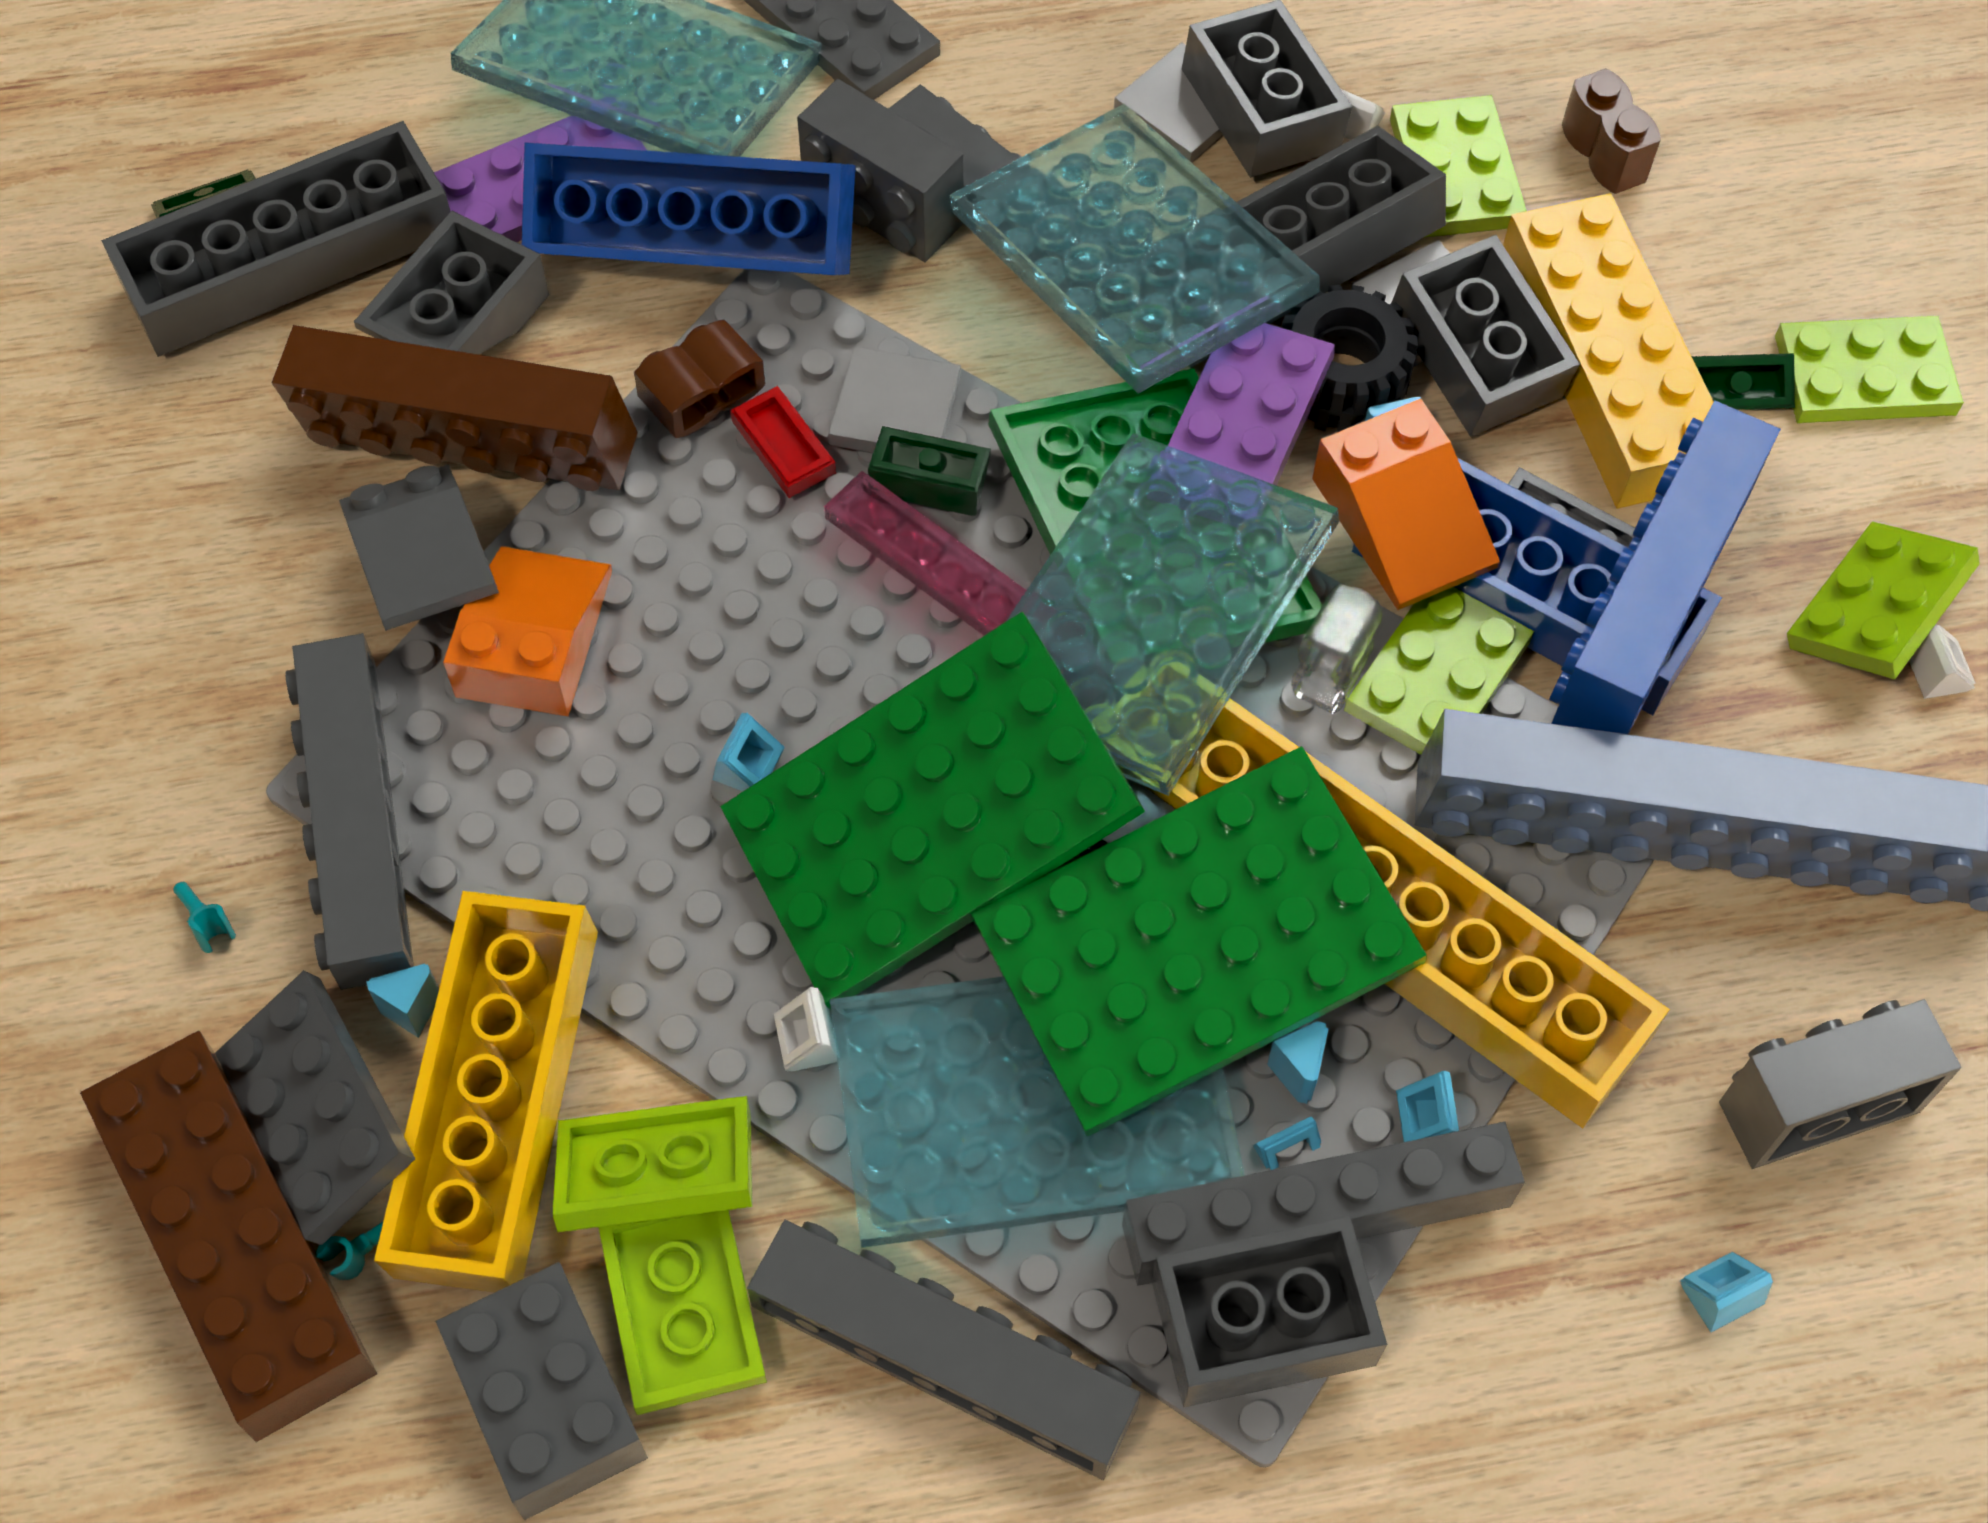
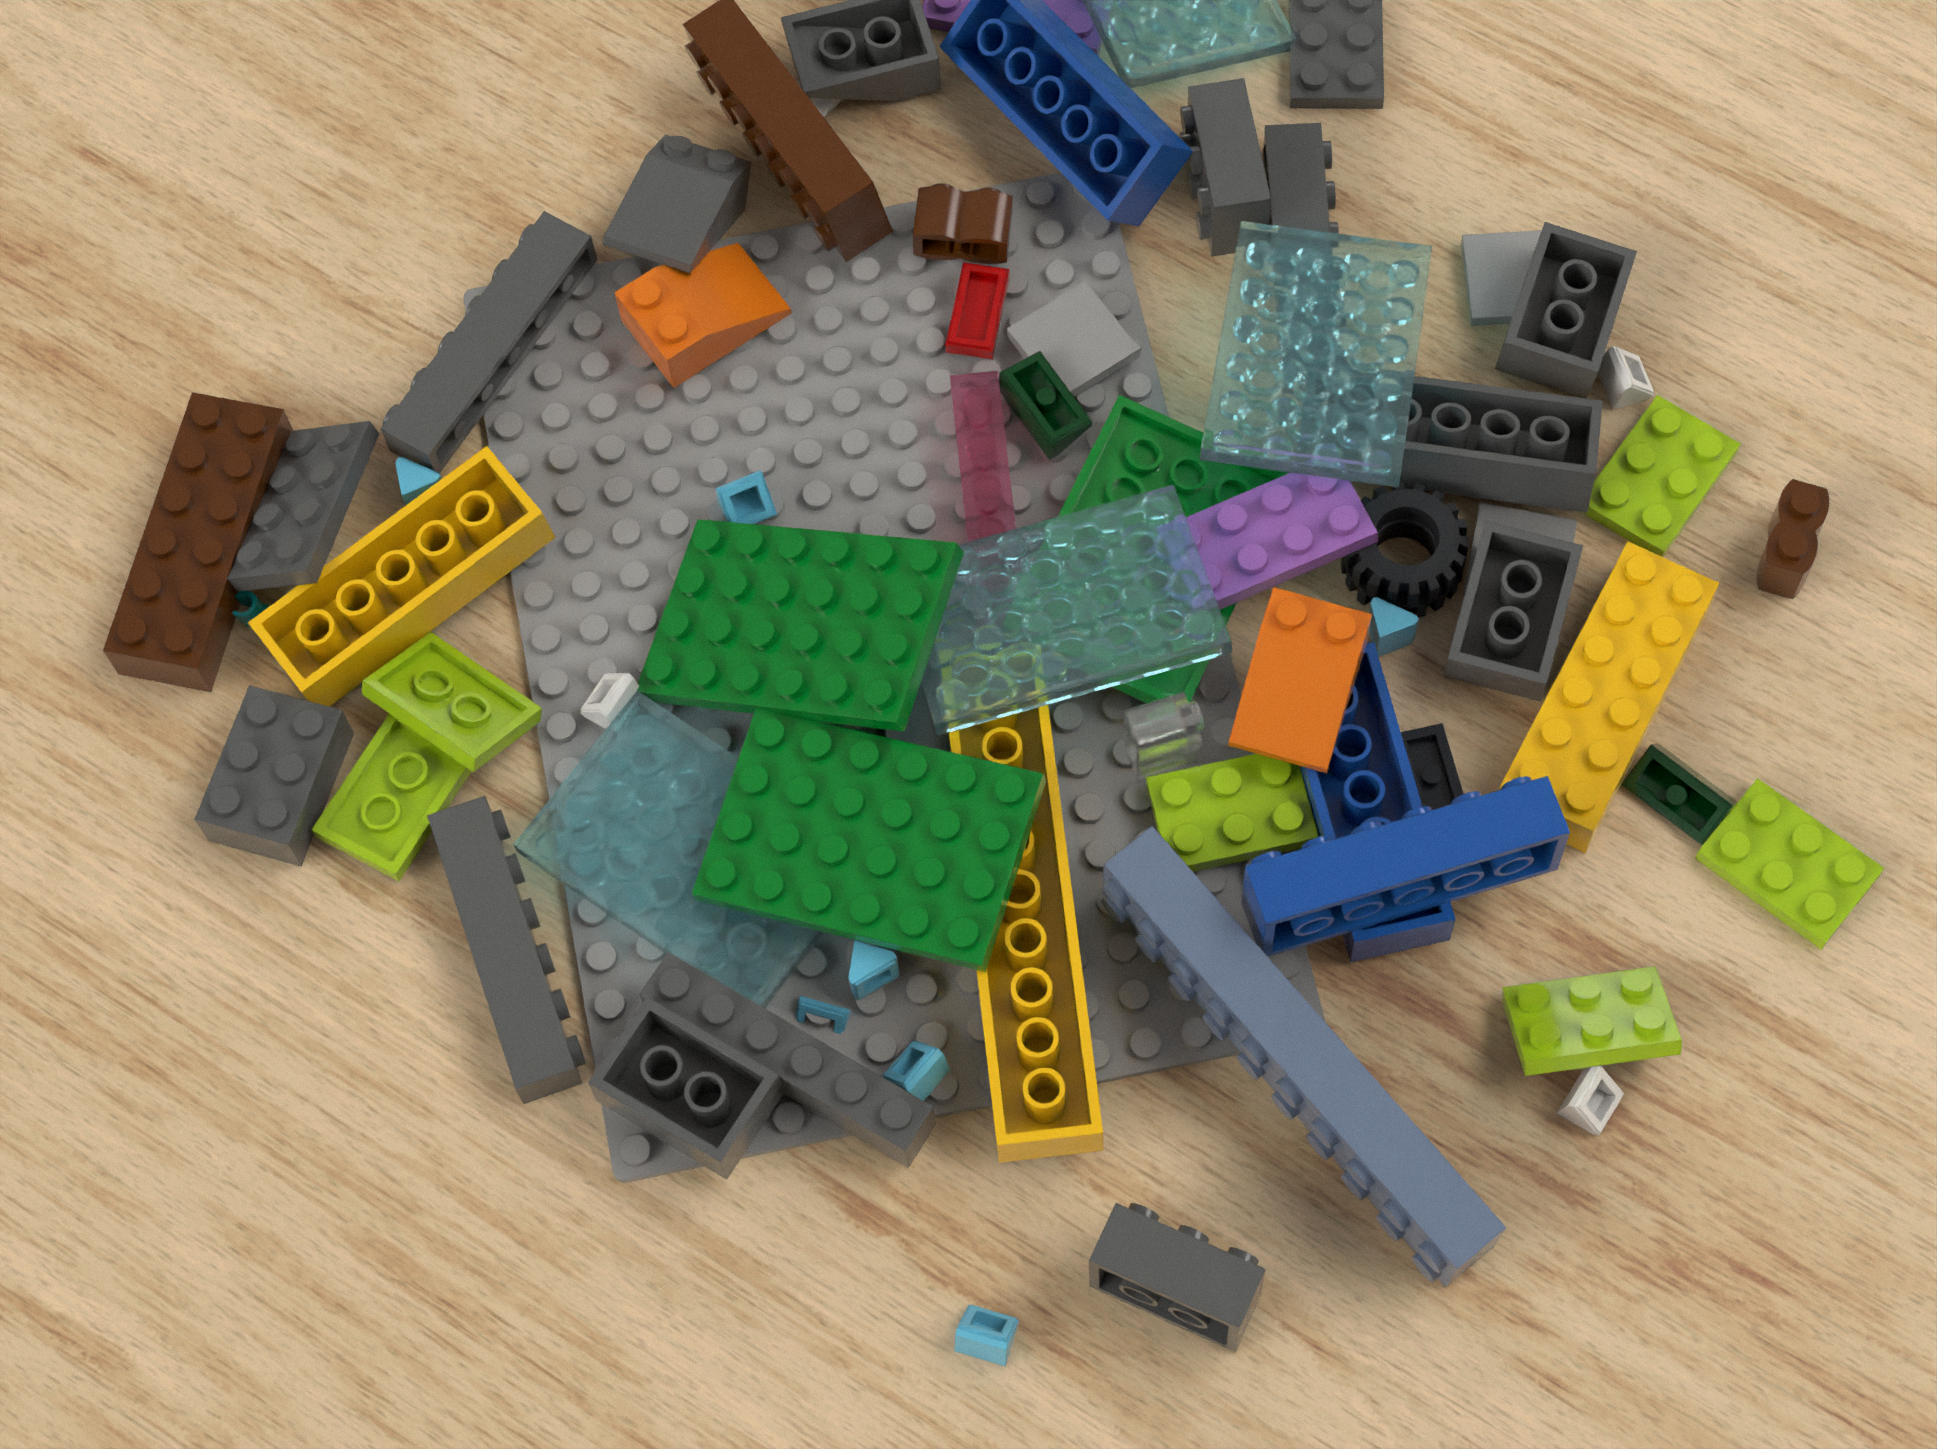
camera: 50 degrees right, 5 degrees up
teal hand [173,881,236,953] -> none

